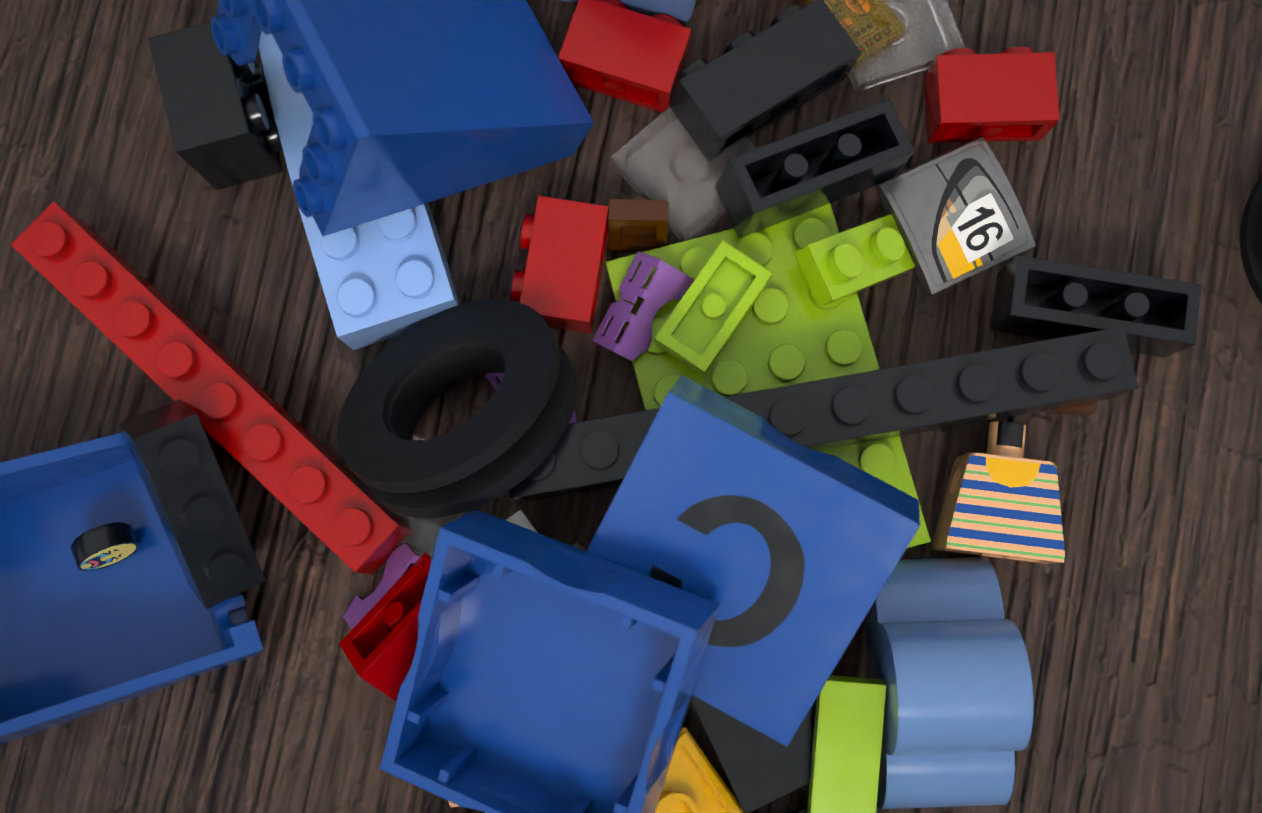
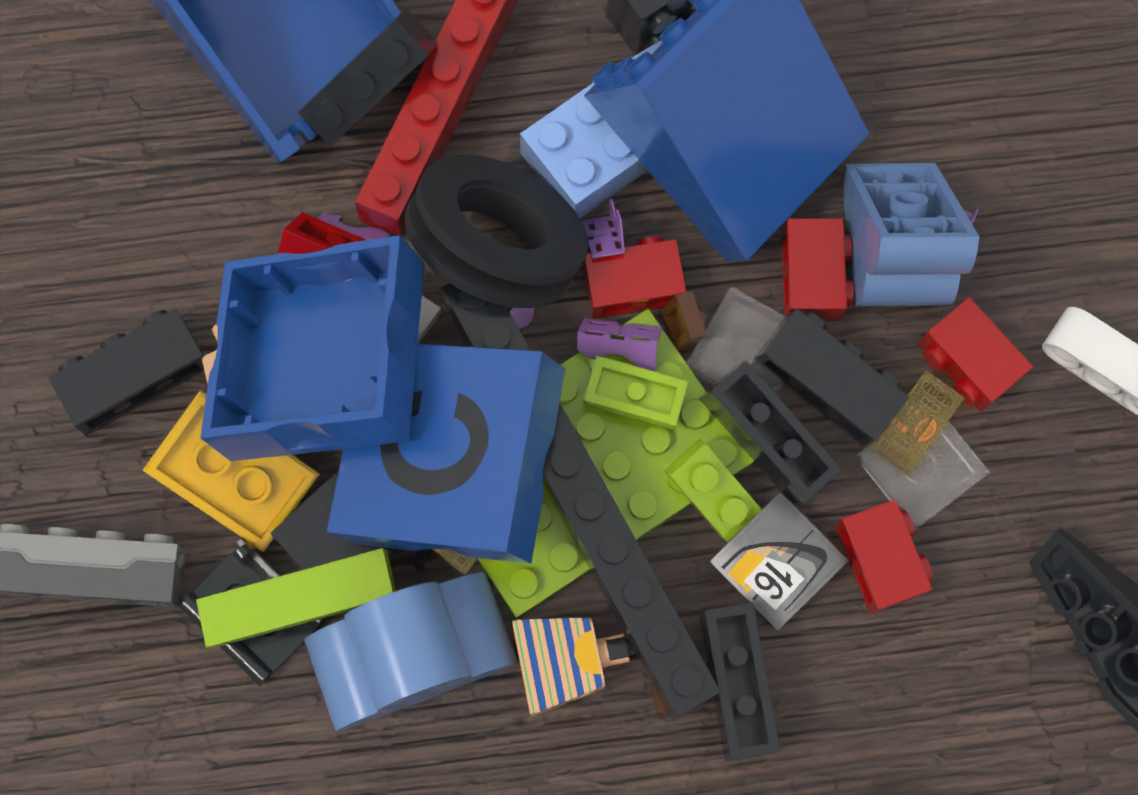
camera: 65 degrees right, 5 degrees down
black tile [70,522,139,571] -> none
none -> medium lavender piece [581,199,625,258]

